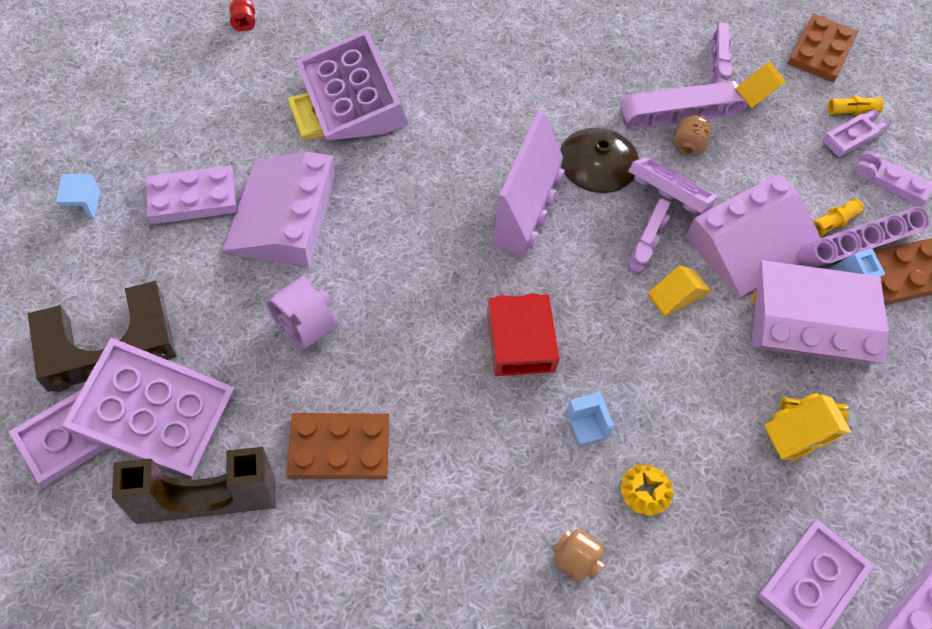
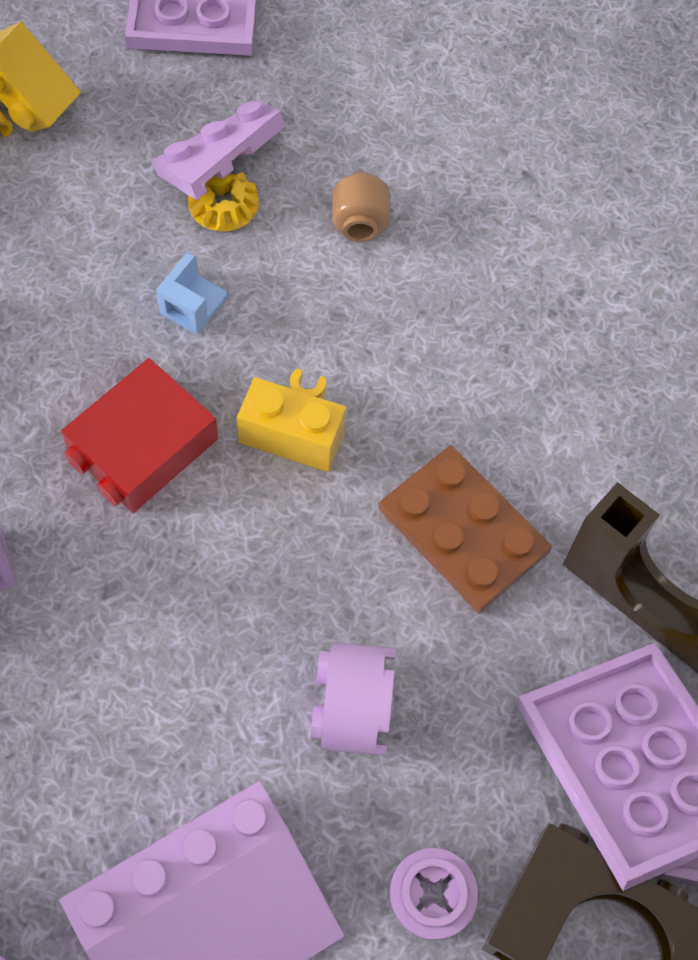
camera: 130 degrees left, 5 degrees up
none -> lavender wing [151,101,285,200]
none -> yellow brick [237,368,346,473]
none -> lavender gear [390,848,478,940]

